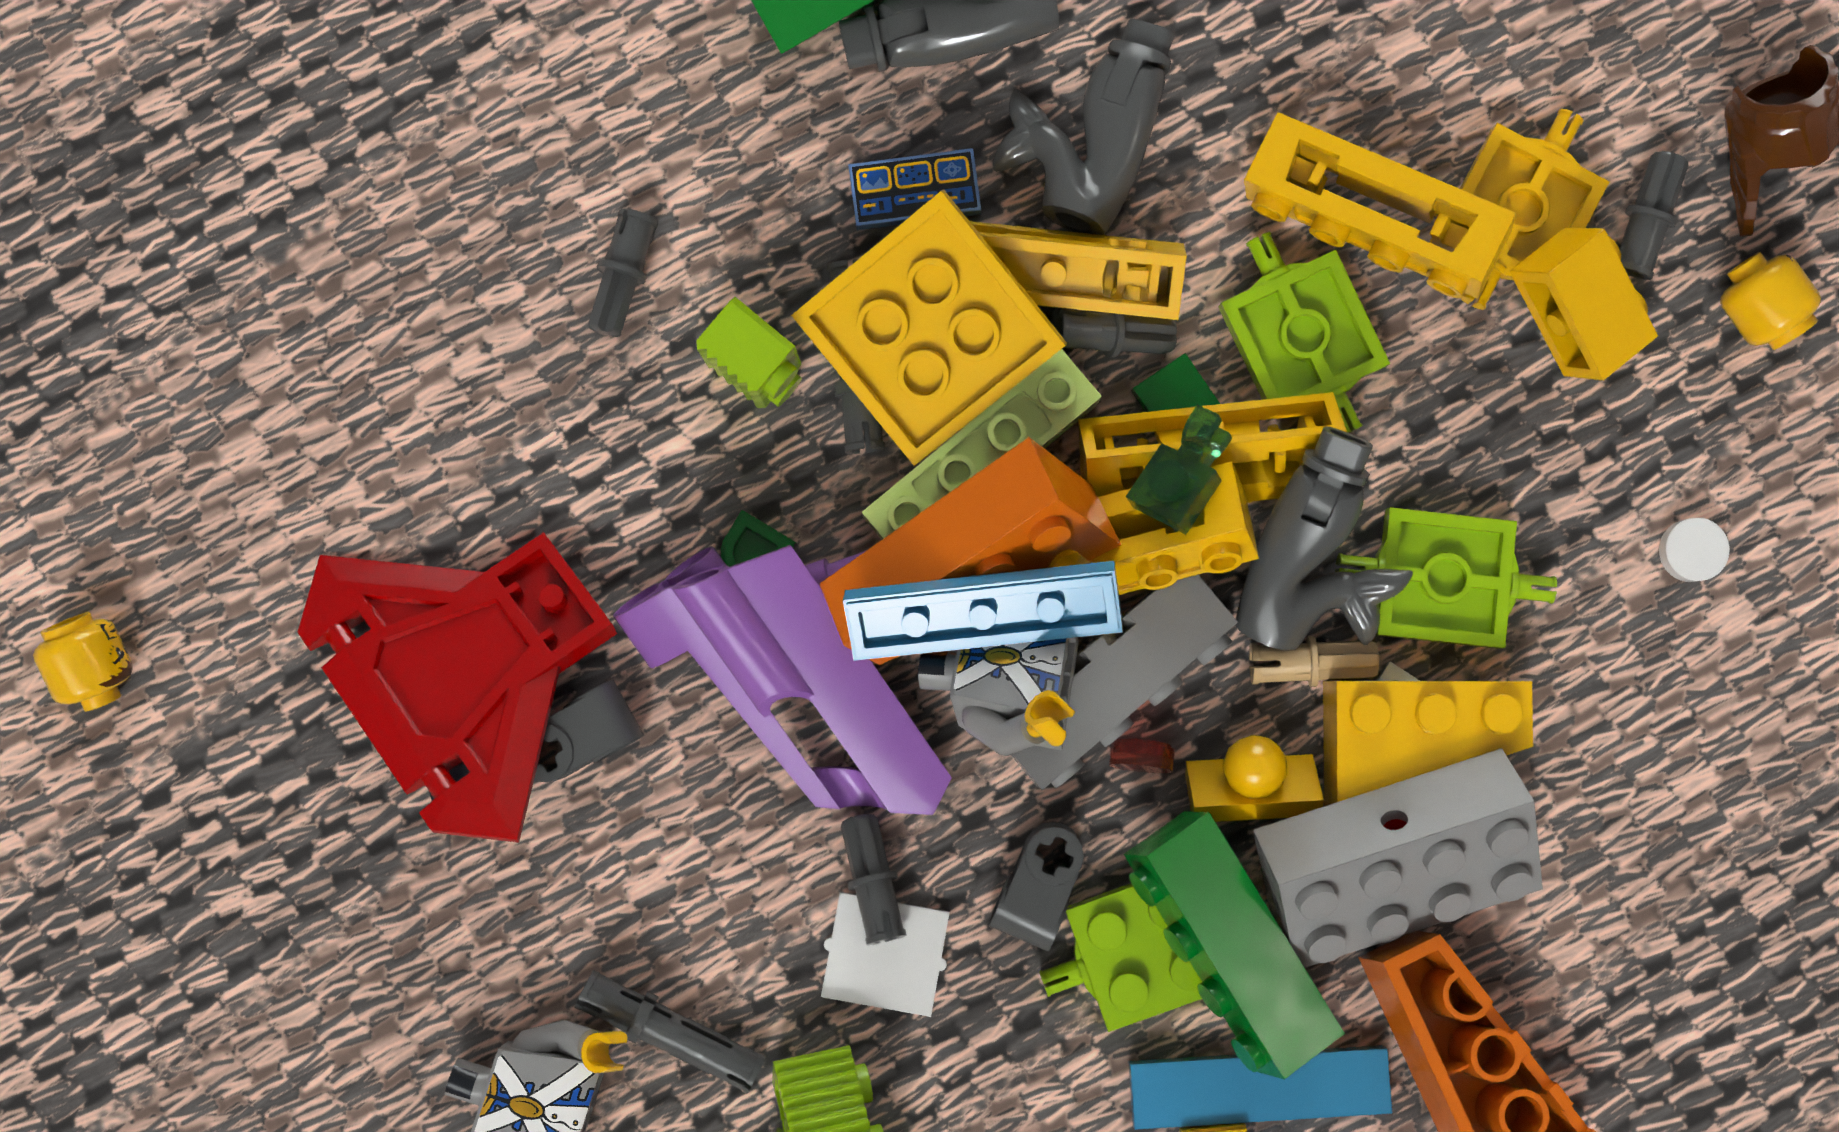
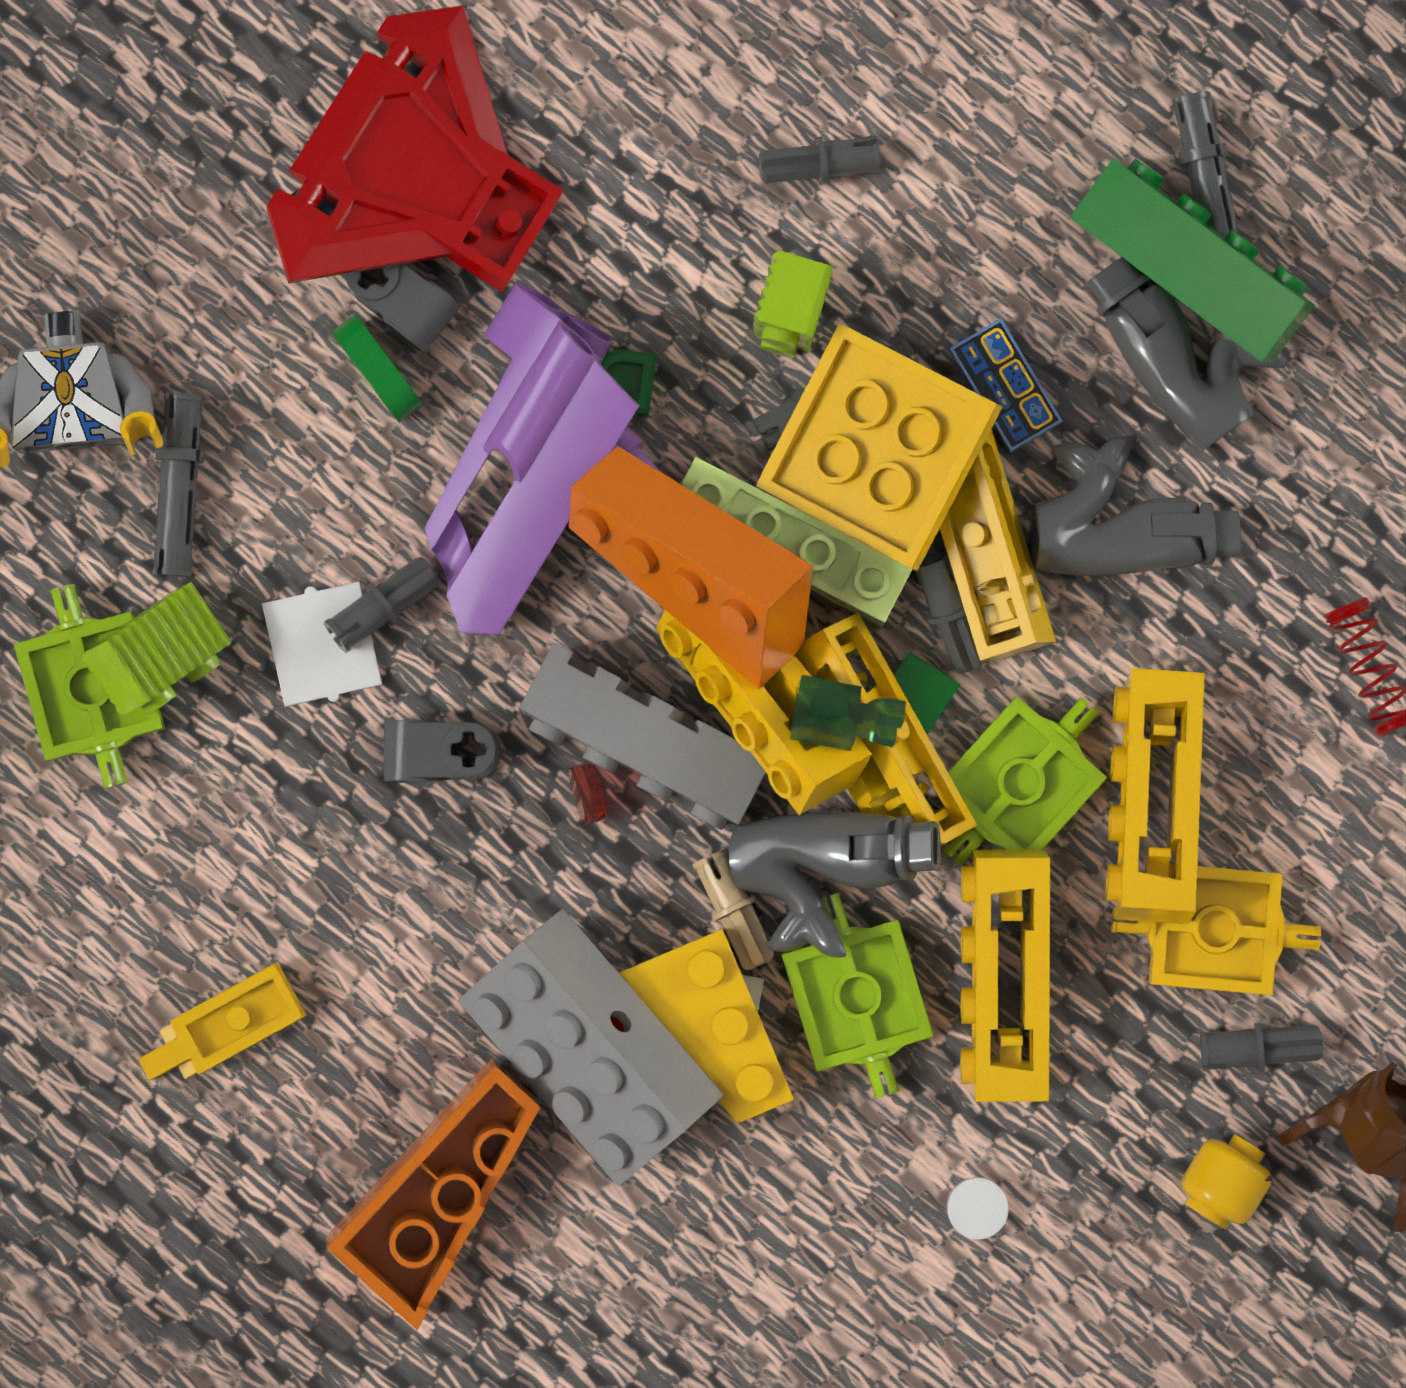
camera: 65 degrees right, 0 degrees up
tile [843,561,1123,661] -> none
torso [918,549,1091,756] -> none
lime plate [1039,883,1202,1032] -> none
green brick [1124,811,1345,1080] -> none
dark azure tile [1128,1045,1392,1130] -> none
yellow tile [1185,735,1324,822] -> none
yellow brick [1509,228,1658,381] -> none
none -> green beam [331,314,423,423]
none -> yellow brick [960,849,1050,1102]

